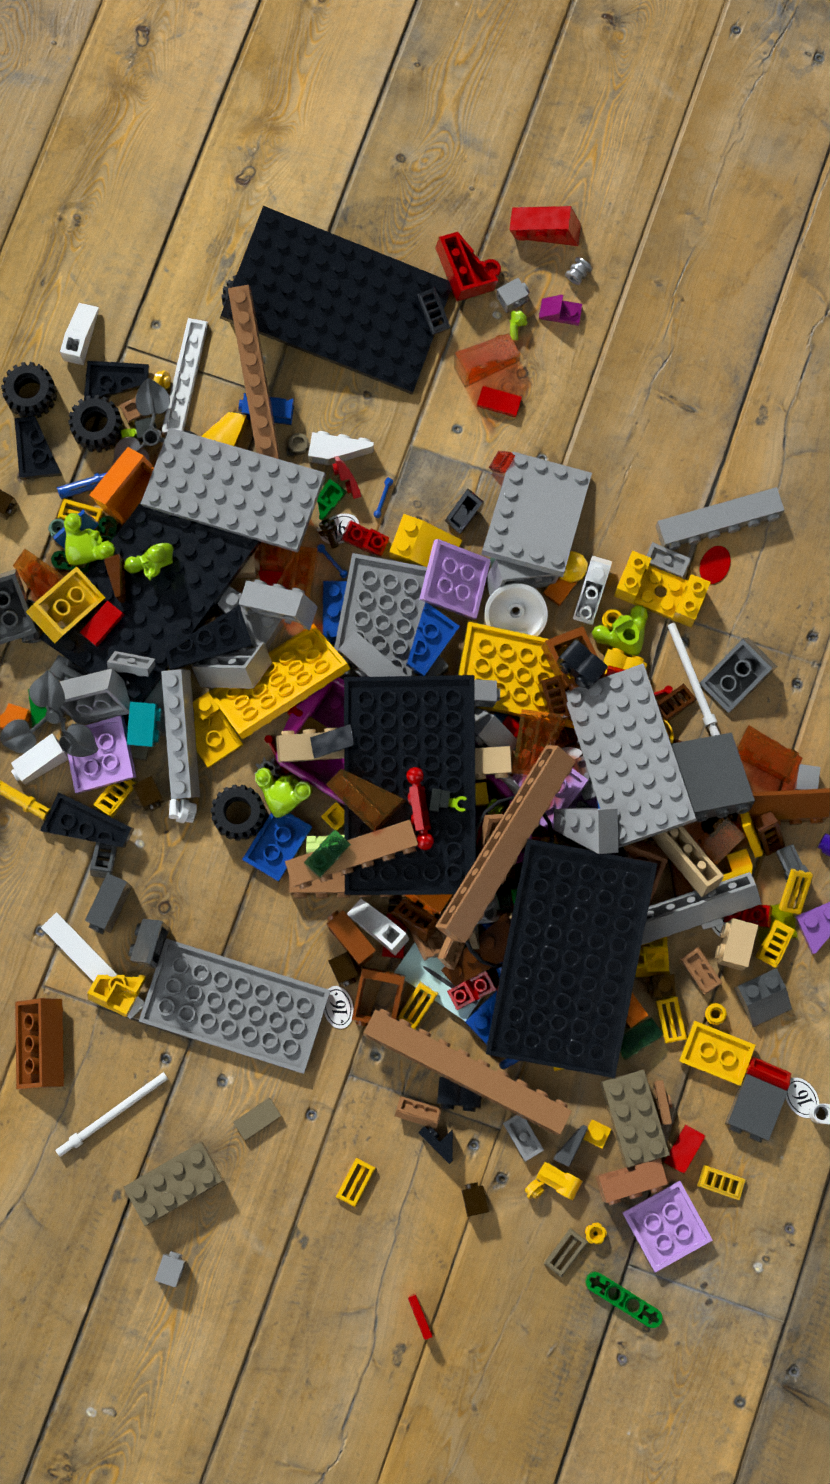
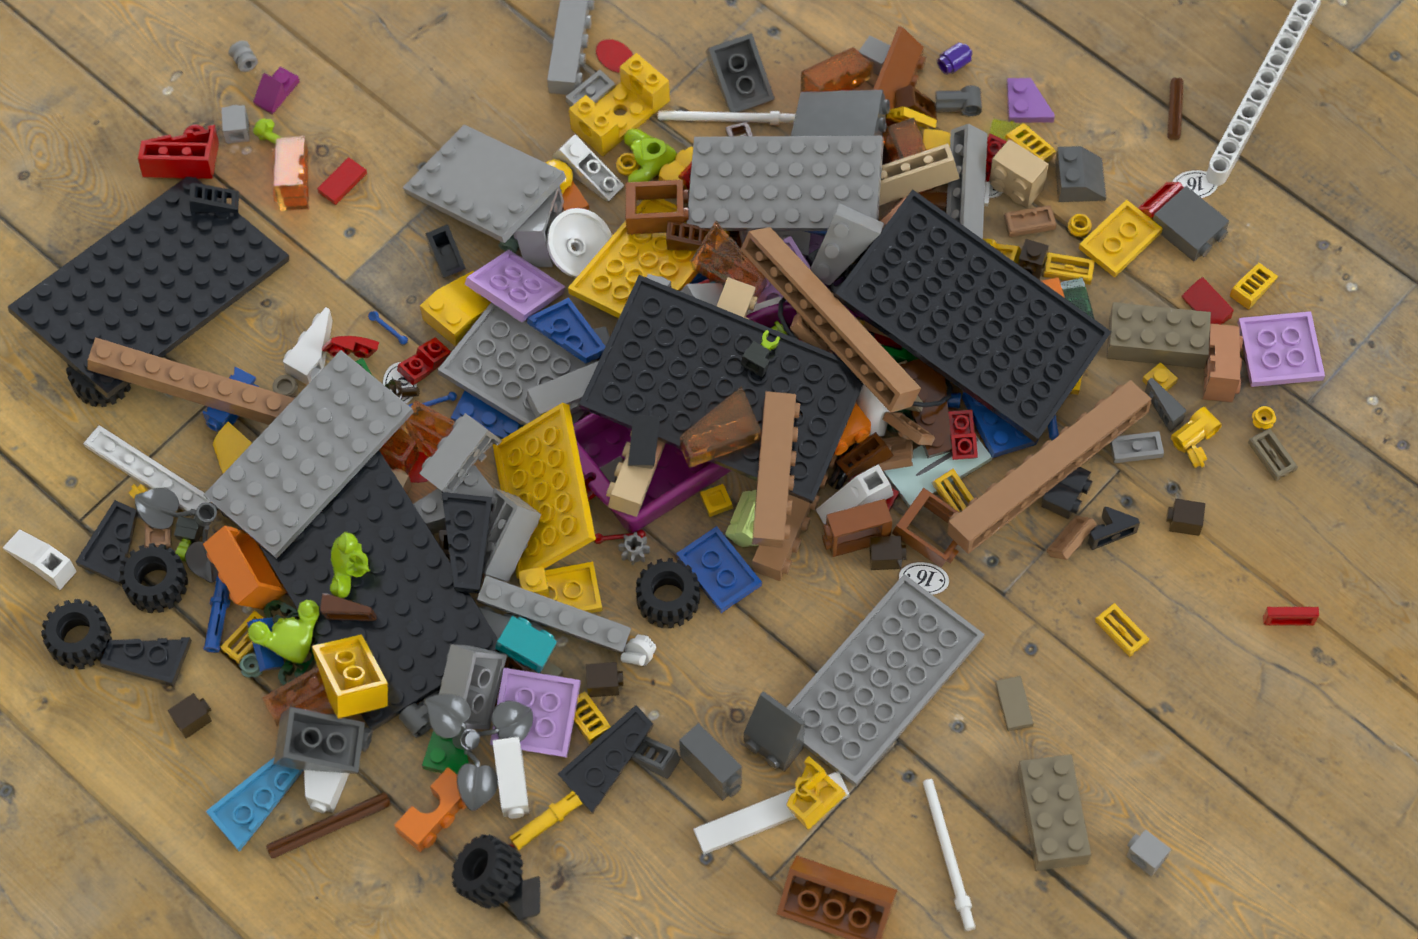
camera: 65 degrees left, 15 degrees down
red tile [80,601,124,647] -> none
light grey plate [107,651,155,677] -> none
lime head [255,767,313,818] -> none
clear green slope [304,830,351,879] -> none
red plate [406,767,434,850] -> none
clear red tile [489,451,515,473] -> none
red wedge [509,206,581,246] -> none
black brick [557,640,608,690] -> none
green beam [585,1271,663,1328] -> none
medium nougat plate [653,1080,672,1125] -> none
yellow tile [779,868,813,915] -> none

